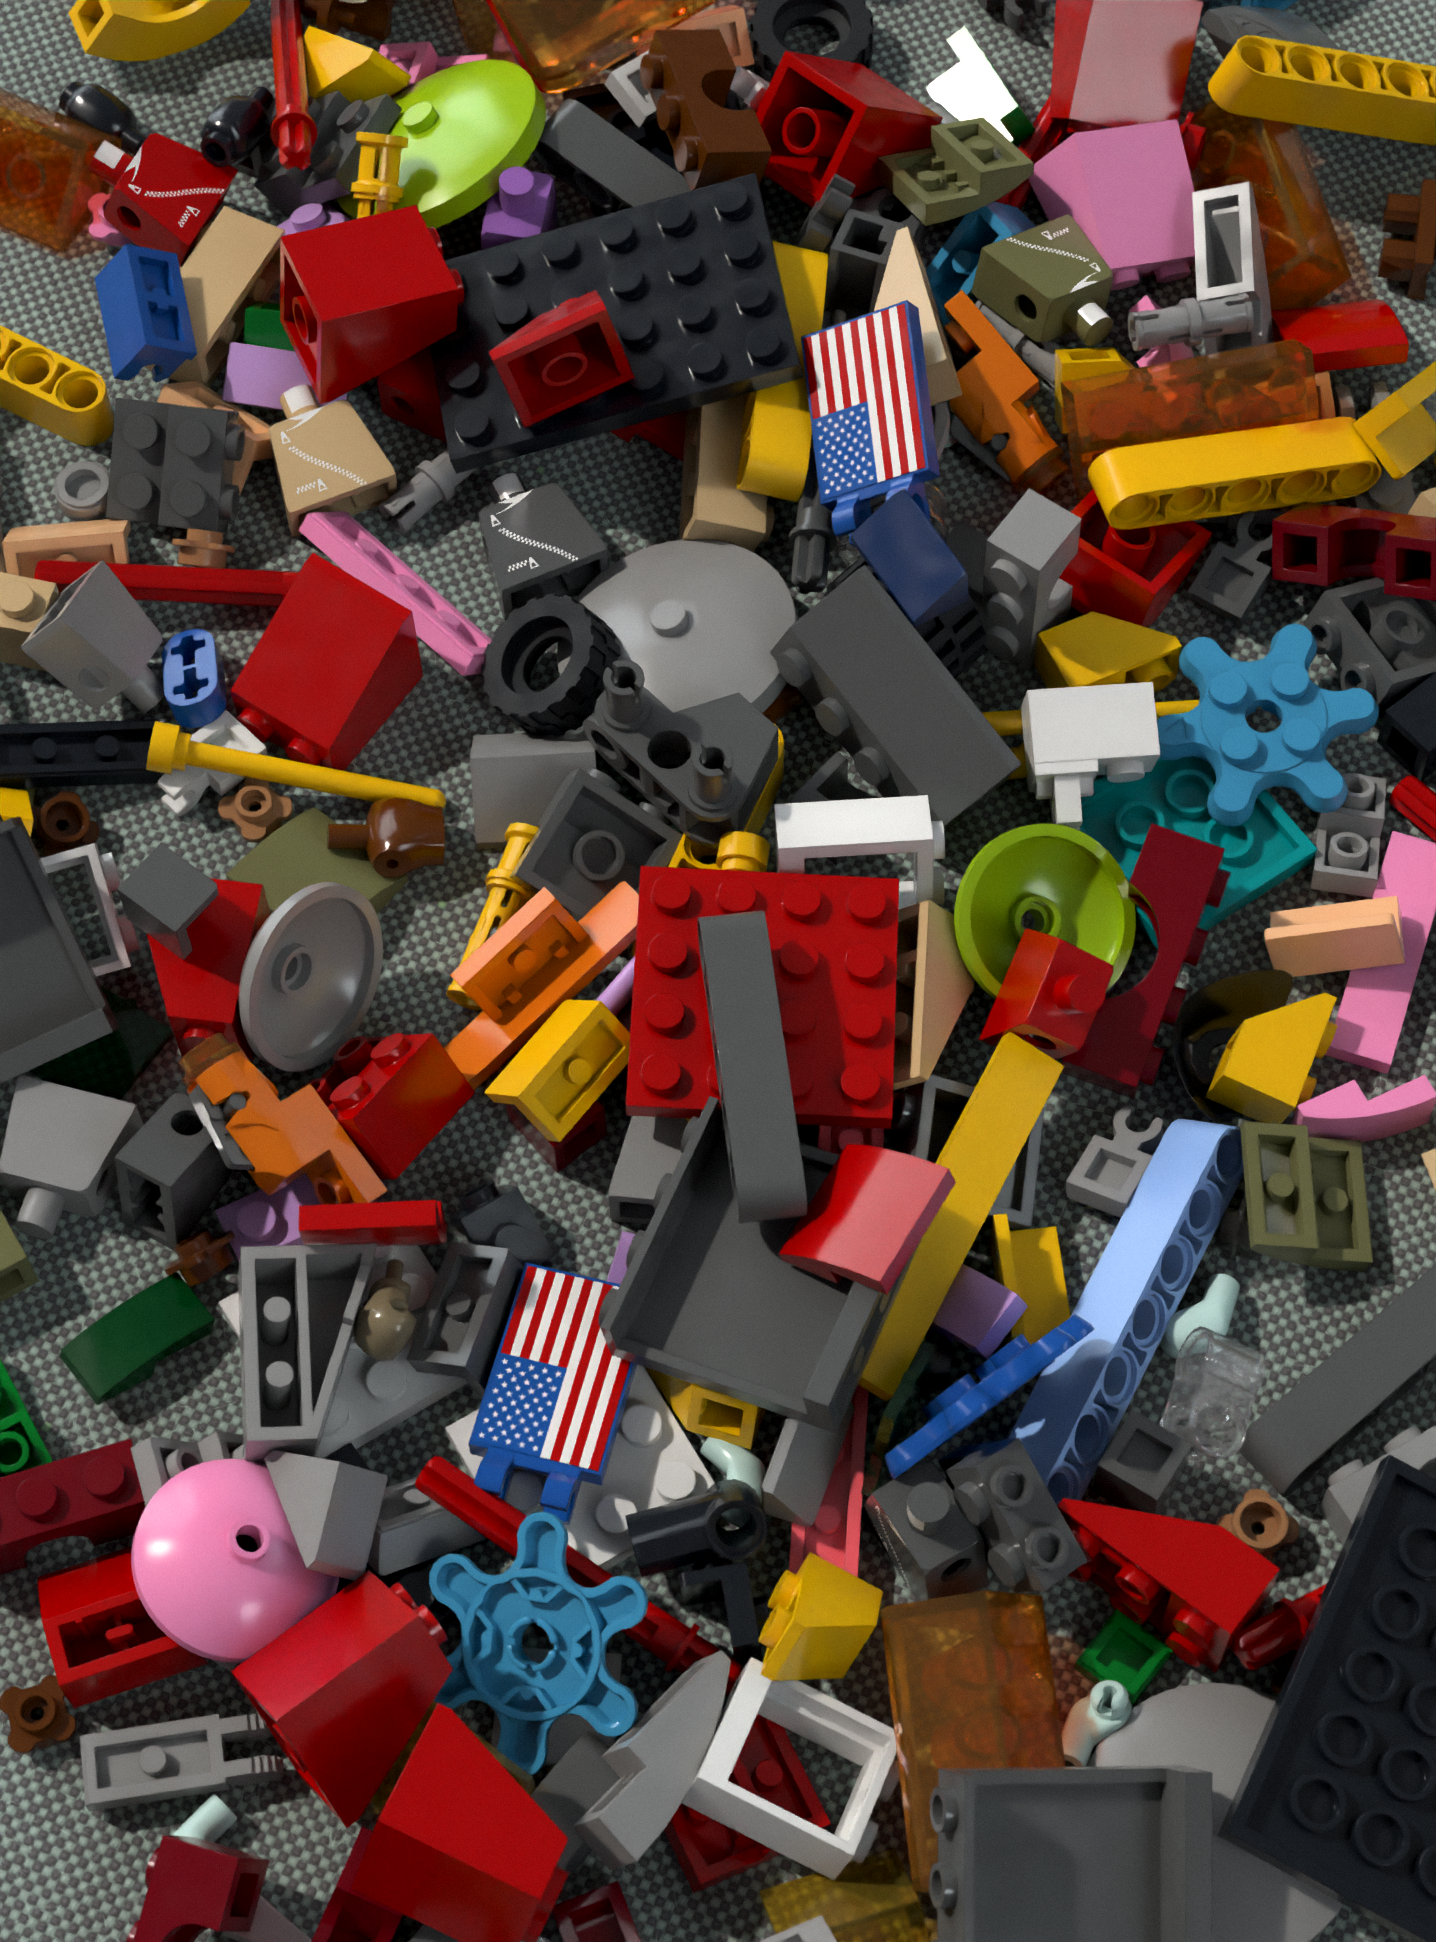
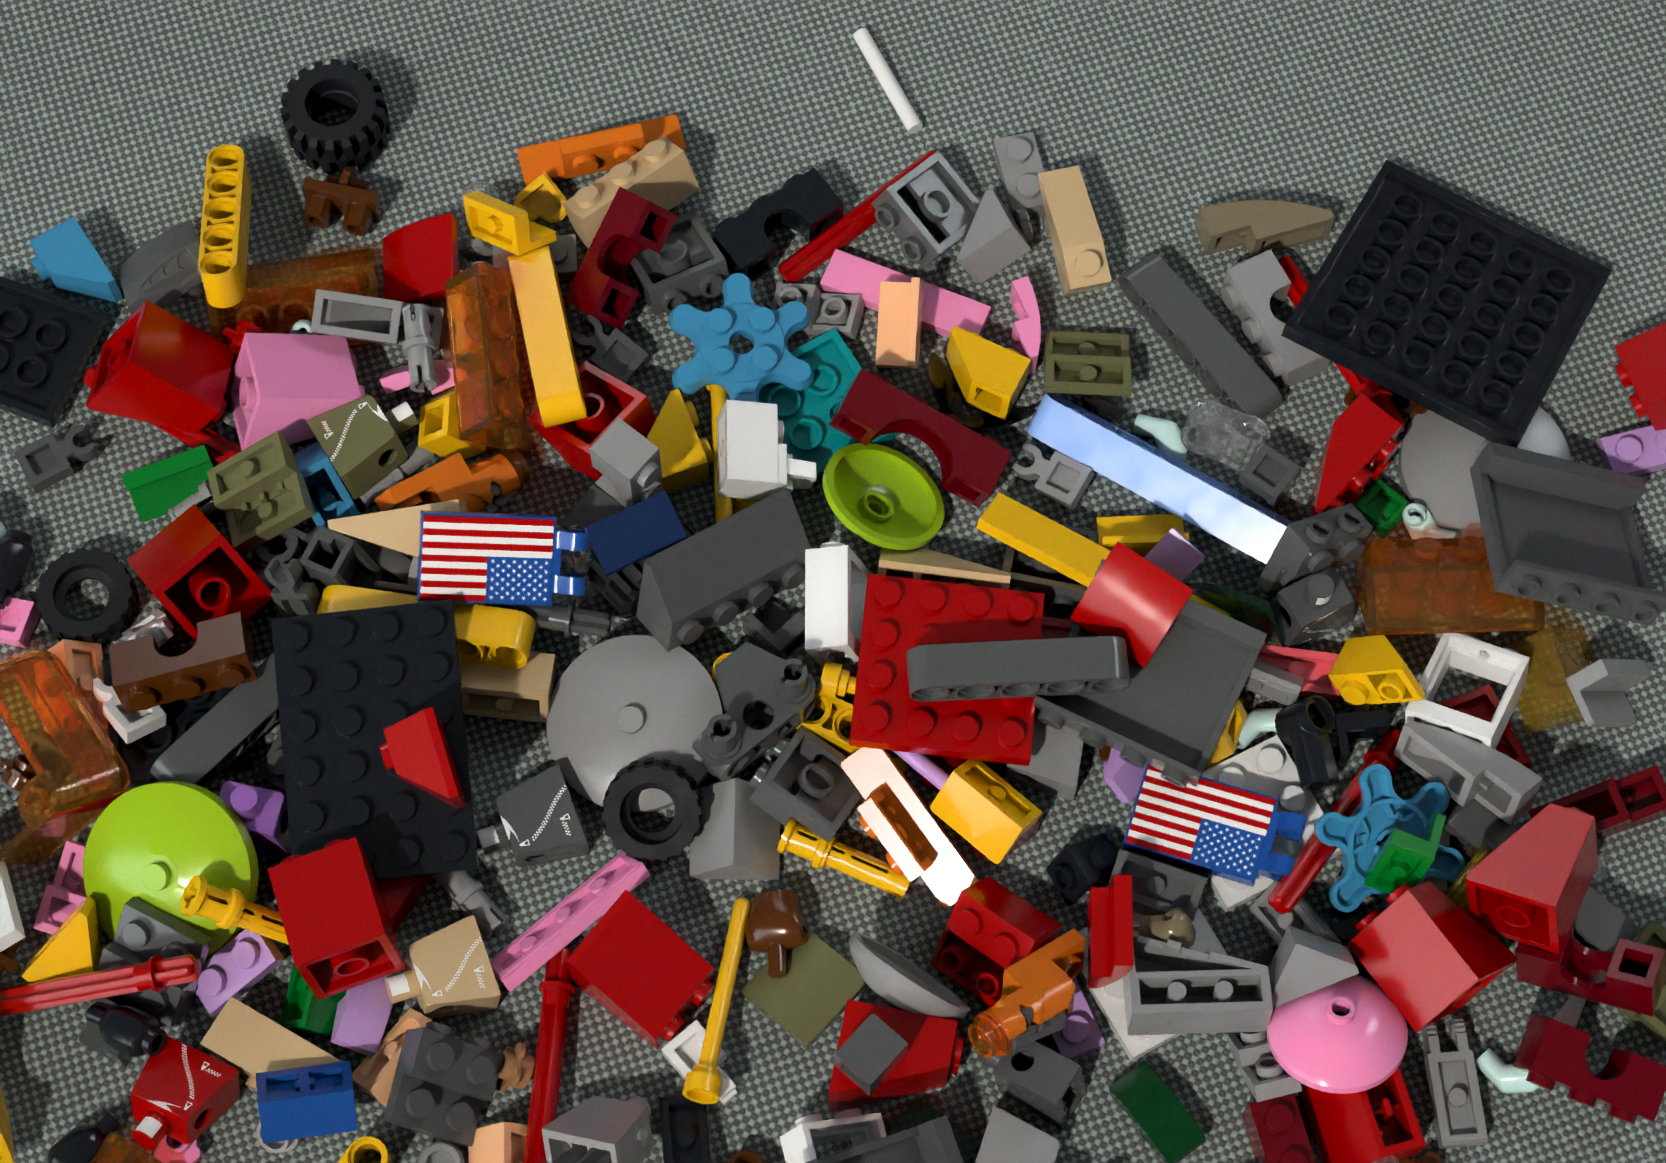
camera: 90 degrees left, 5 degrees up
blue beam [162,629,227,728] -> none
reddish brown plate [164,1228,235,1287] -> none
medium nougat plate [218,777,293,843] -> none
blue plate [885,1314,1095,1479] -> none
red torso [979,929,1113,1060] -> none
medium nougat plate [1217,1489,1300,1562] -> none
none -> green panel [1363,812,1446,894]

